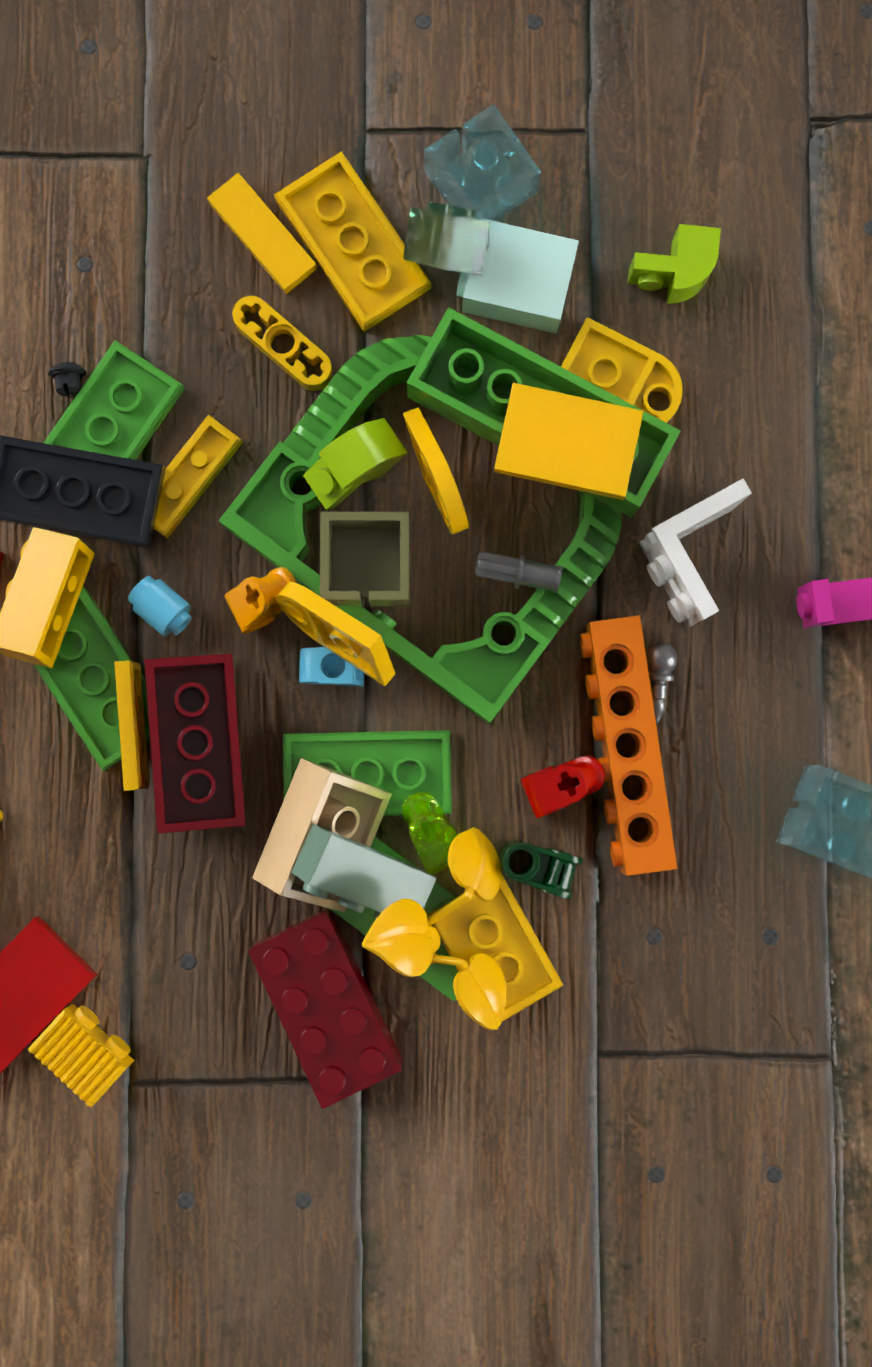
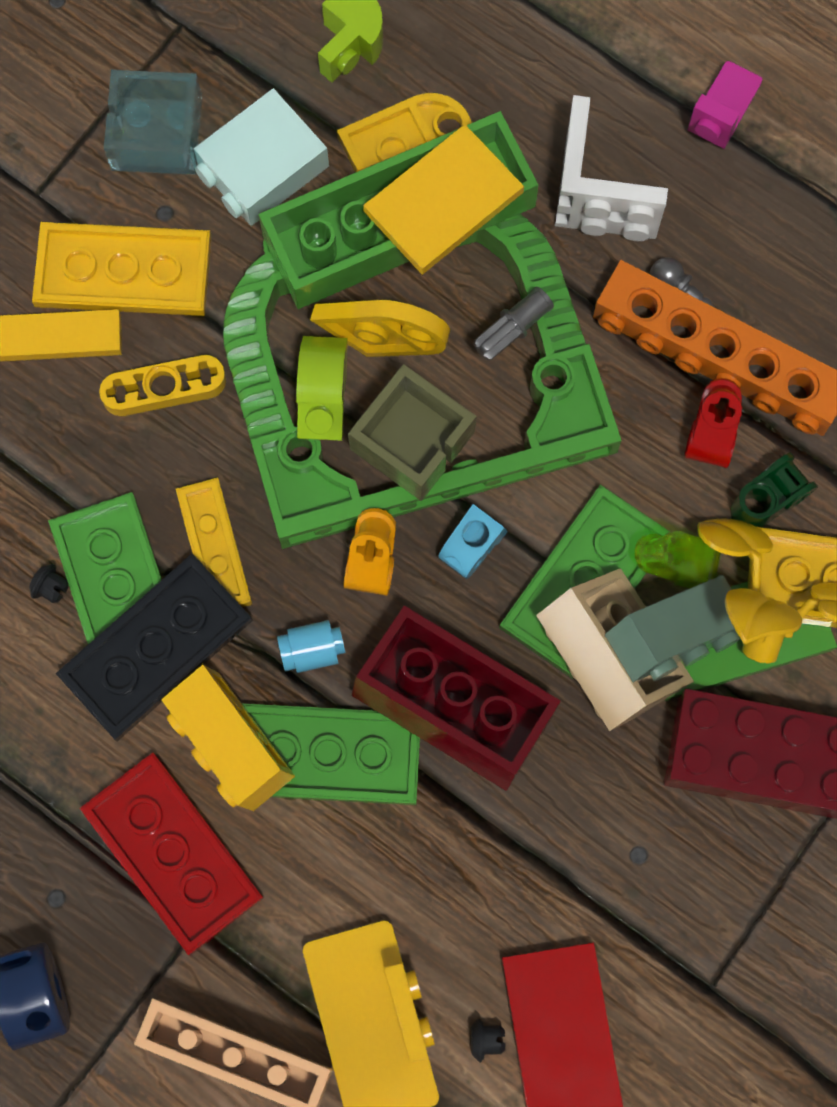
camera: 50 degrees left, 10 degrees down
yellow brick [28,1004,135,1107] -> none
yellow tile [114,660,150,791] -> none
yellow tile [276,582,396,686] -> none
clear green brick [403,201,491,275] -> none

